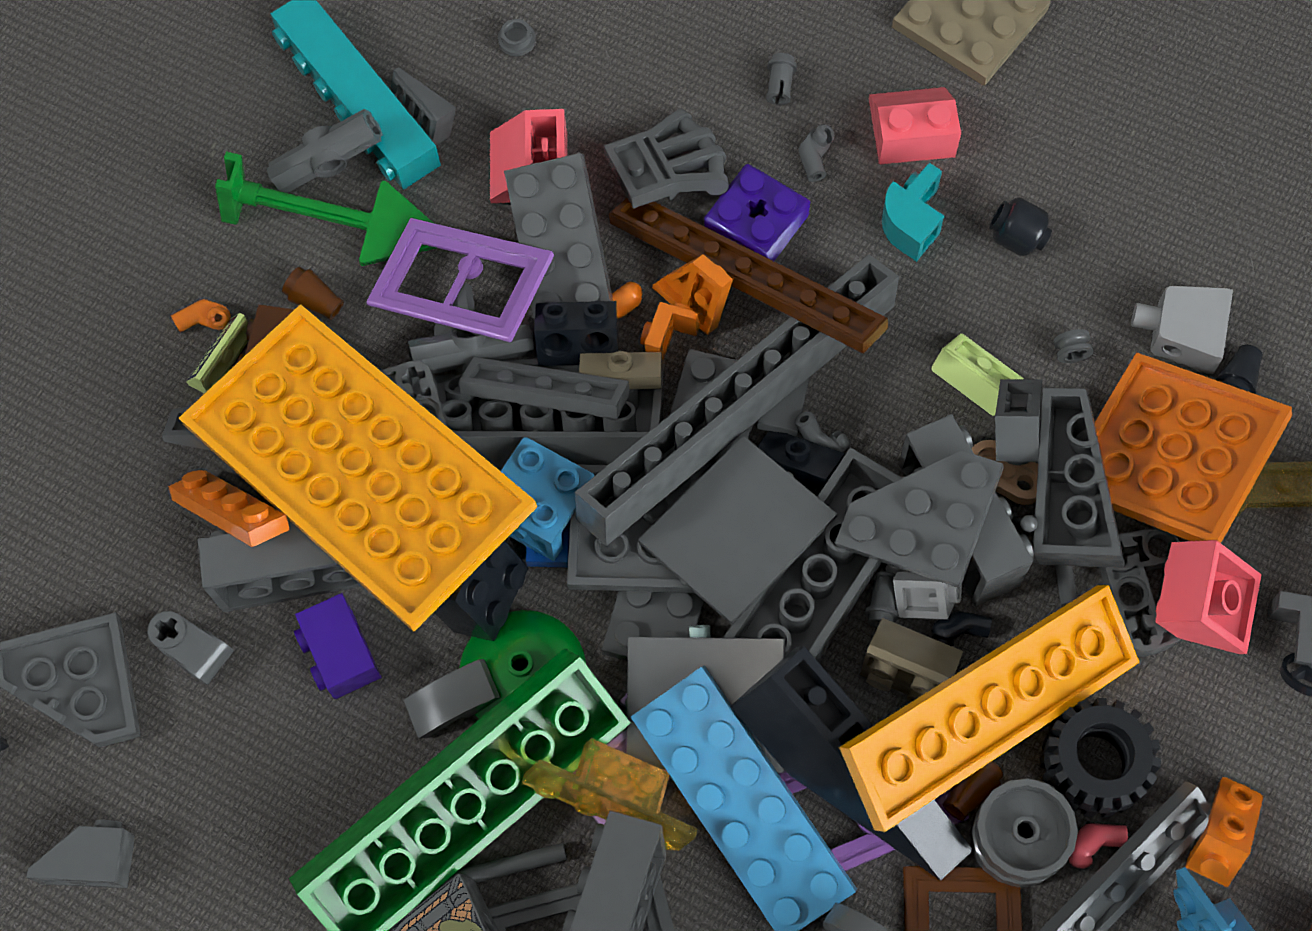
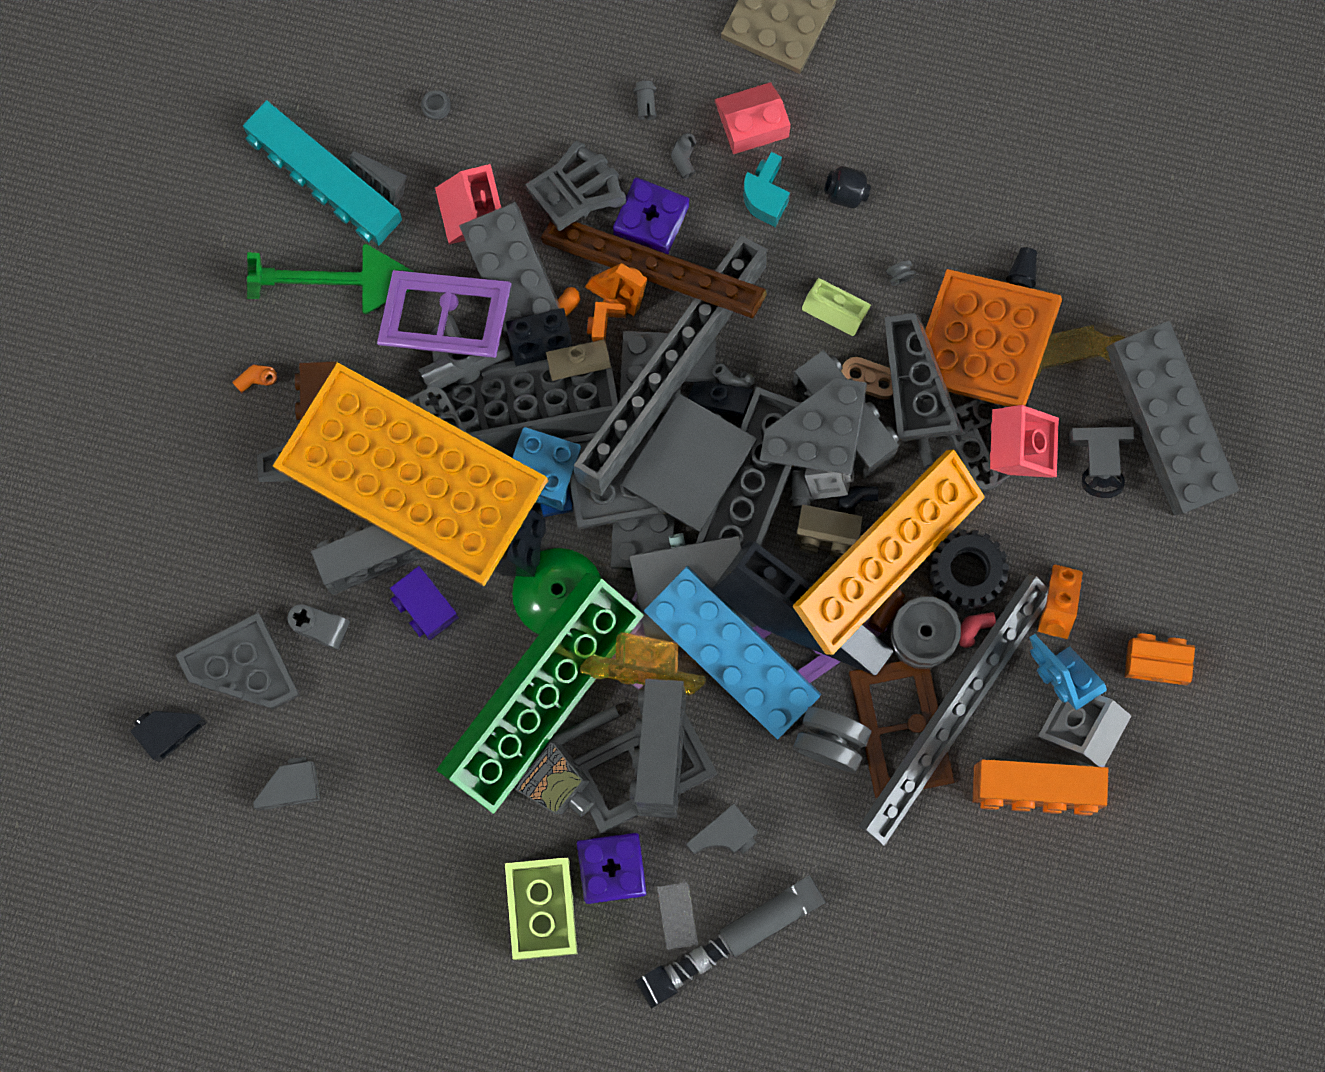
camera: 15 degrees left, 10 degrees up
orange plate [168,470,290,547] -> none
yellowish green slope [187,313,248,394] -> none
dark grey piece [266,109,383,193] -> none
reddish brown cone [282,266,344,320] -> none
dark grey slope [403,659,500,739] -> none
dark grey plate [459,357,630,419] -> none
dark grey brick [995,379,1042,465] -> none
dark grey hinge [1011,511,1038,532] -> none
light grey torso [1131,286,1233,375] -> none

